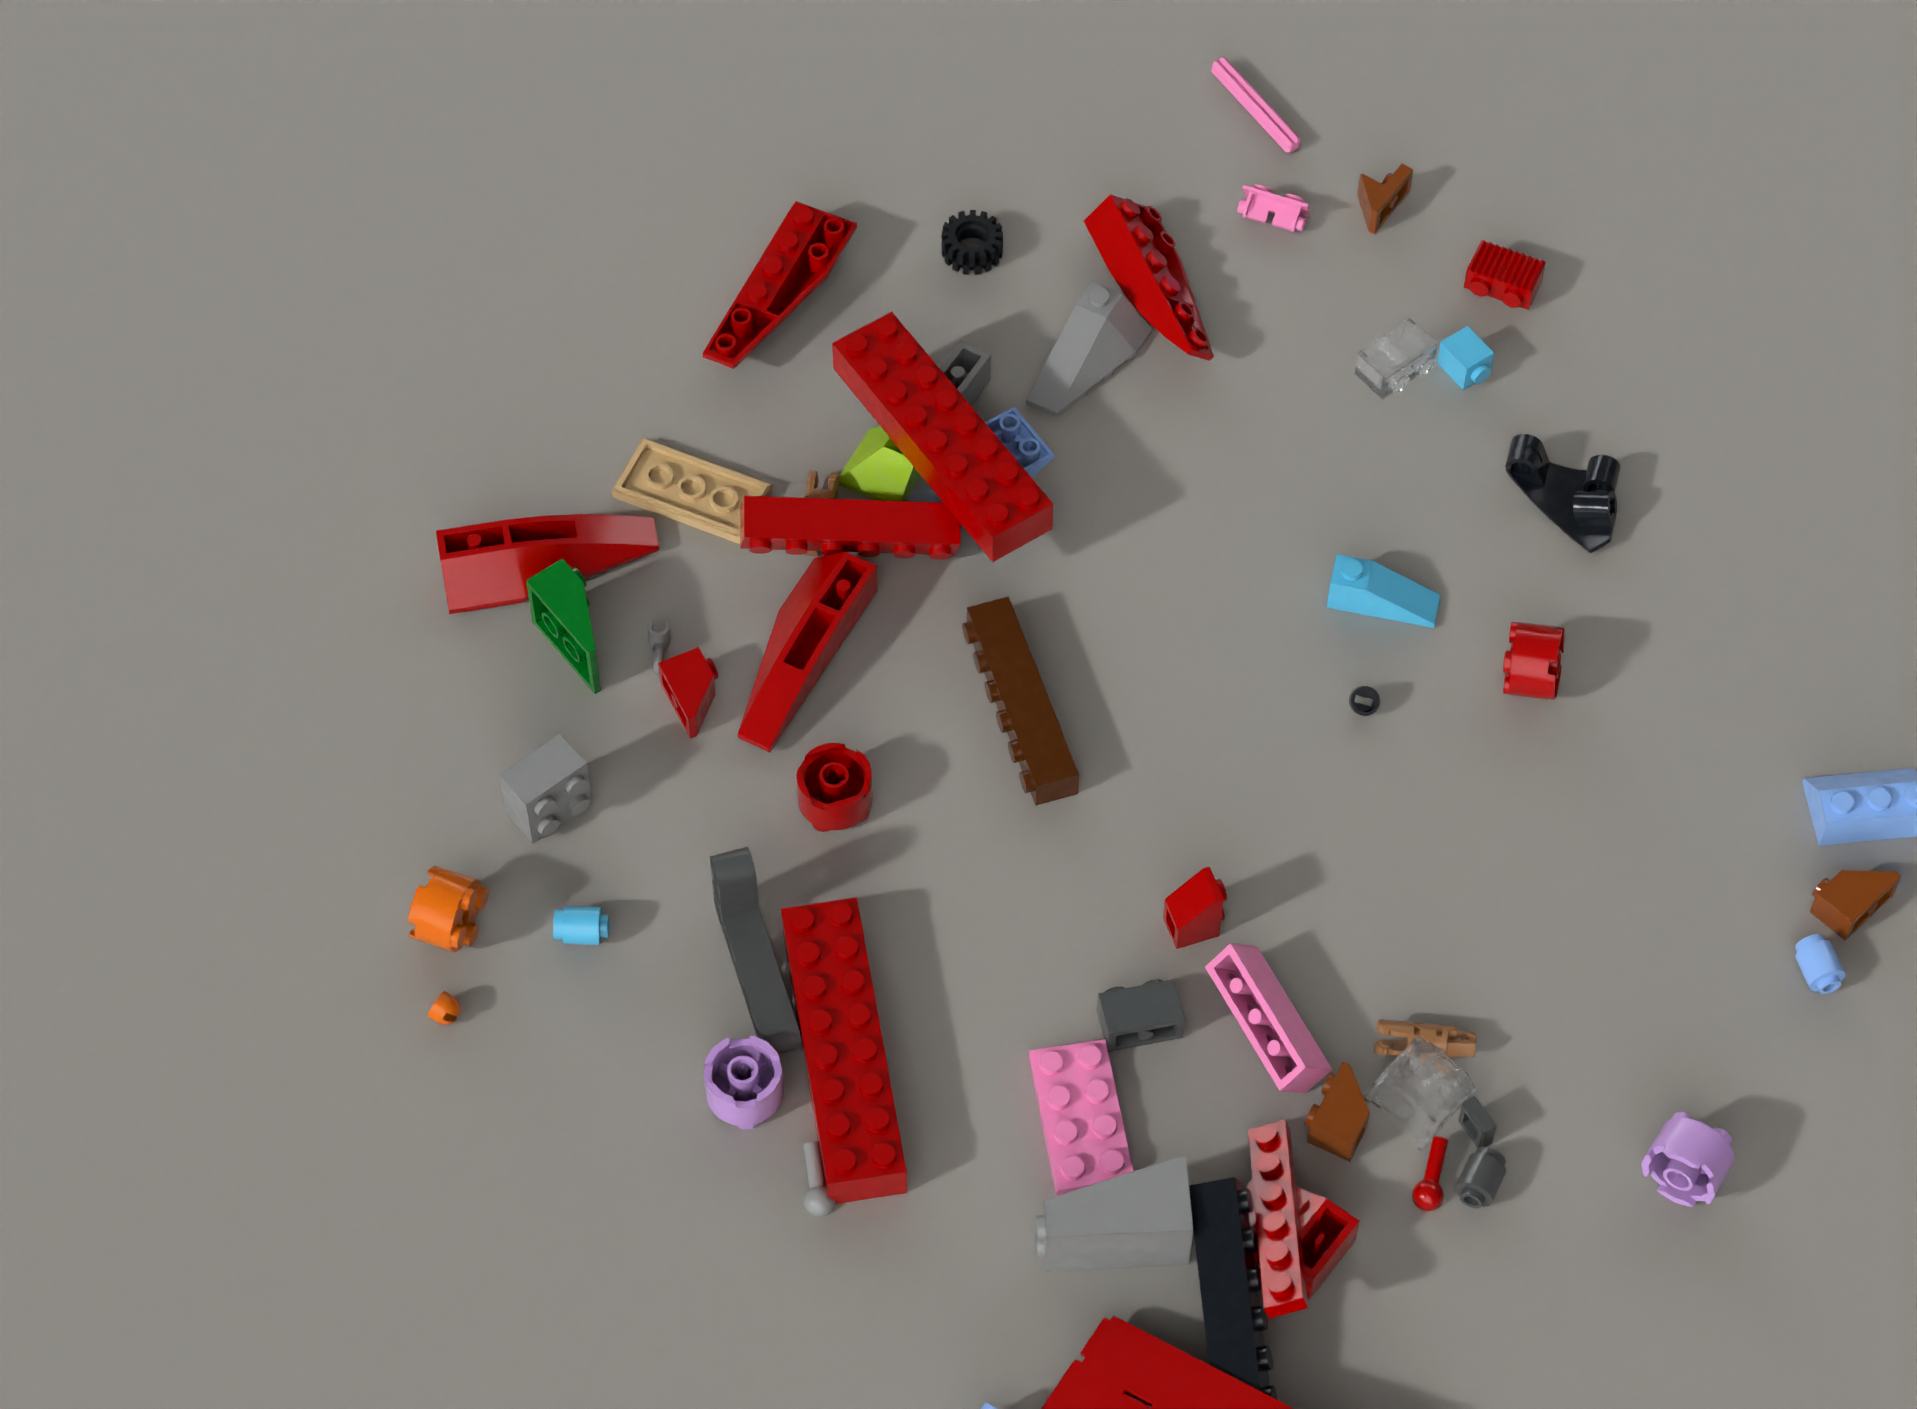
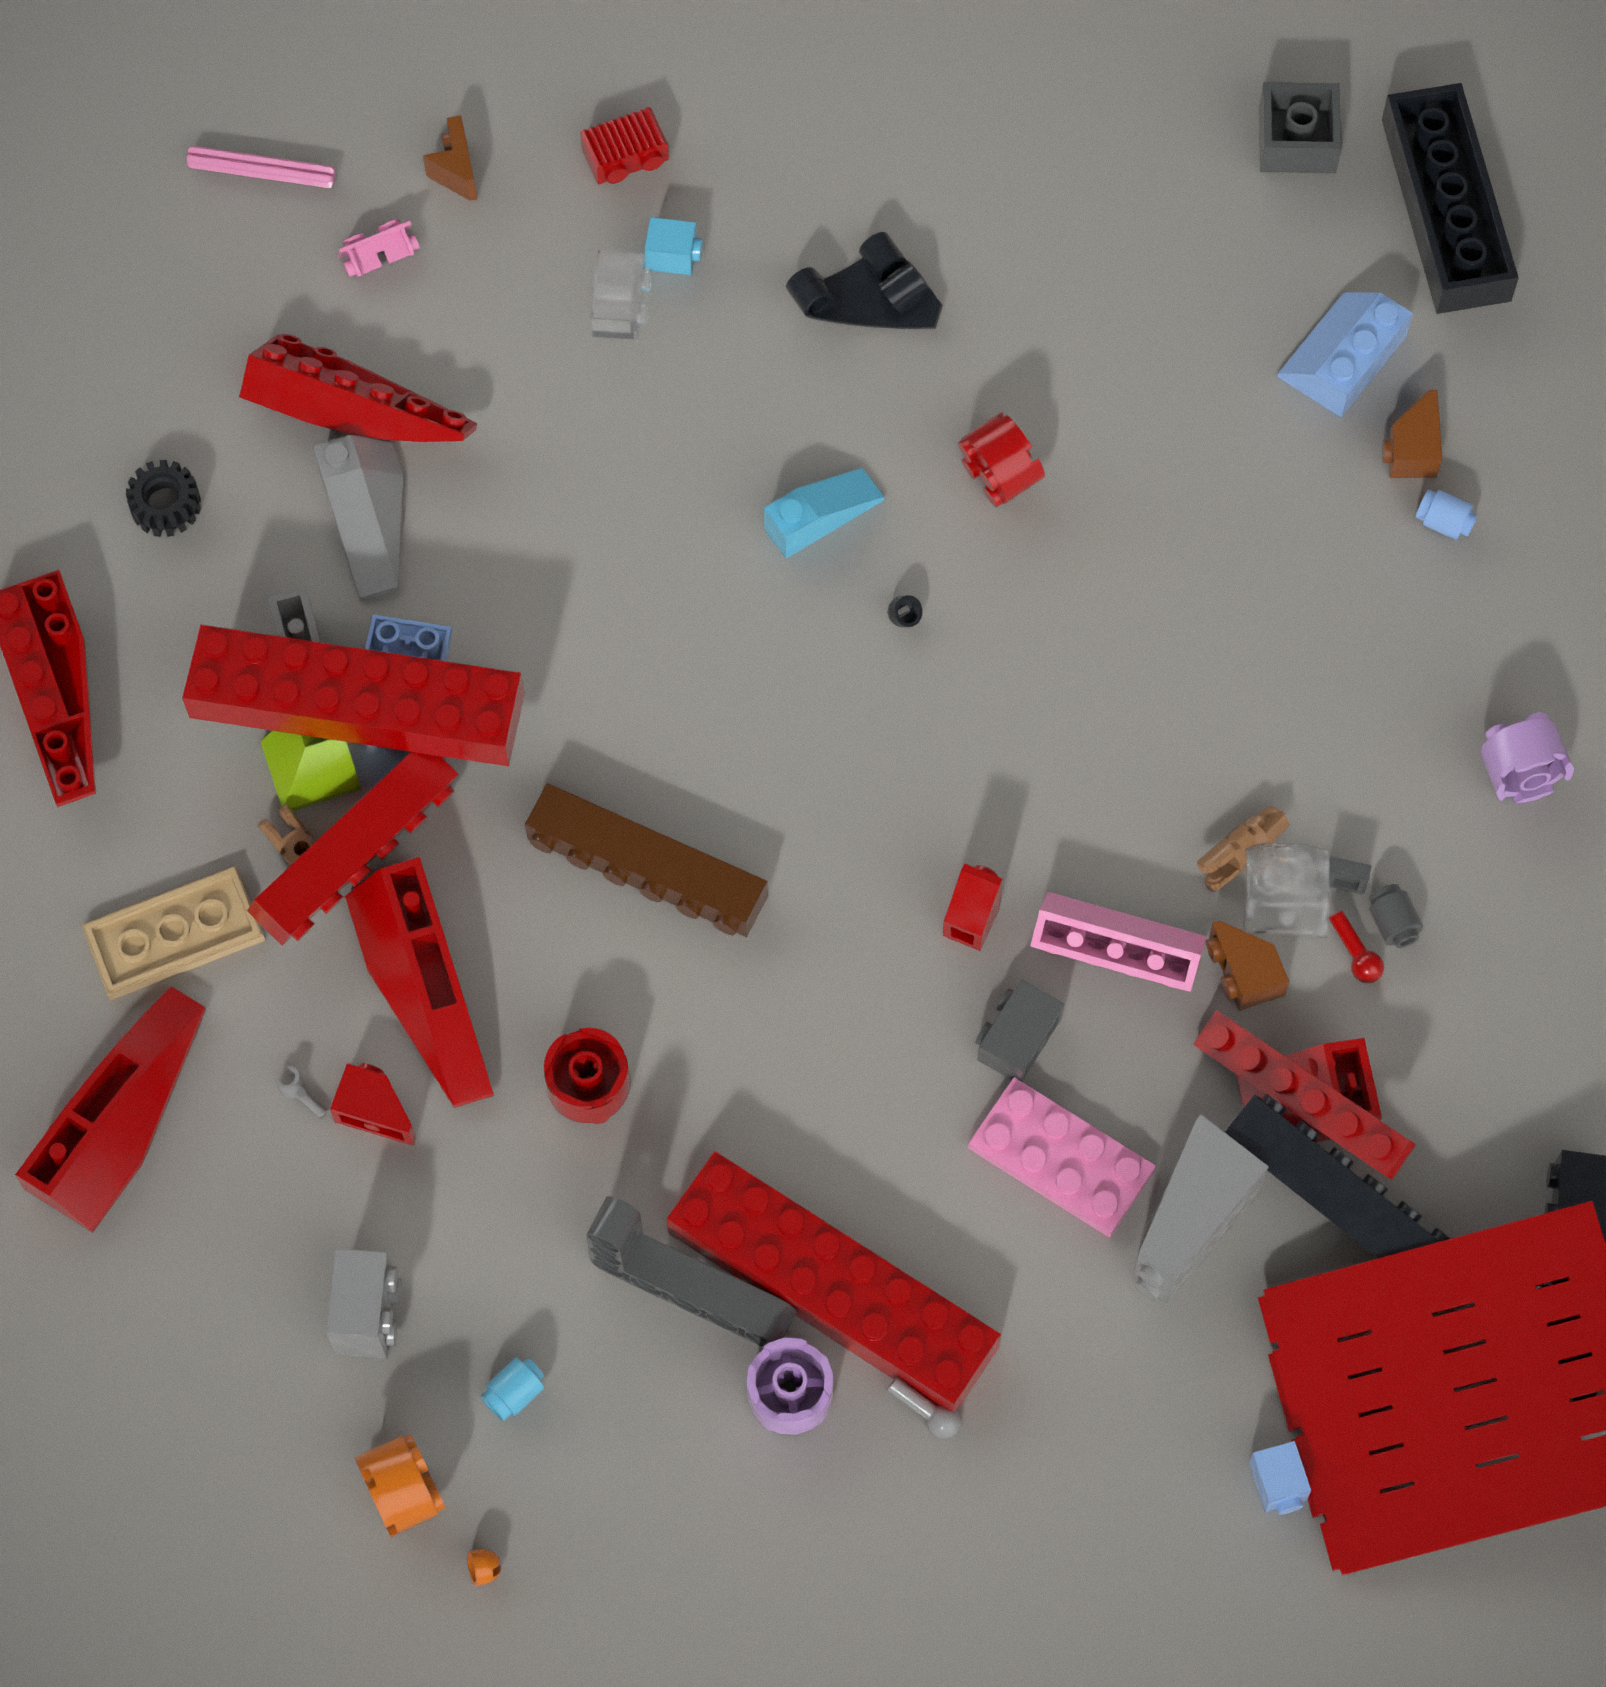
camera: 45 degrees left, 10 degrees up
green slope [526,558,601,694] -> none

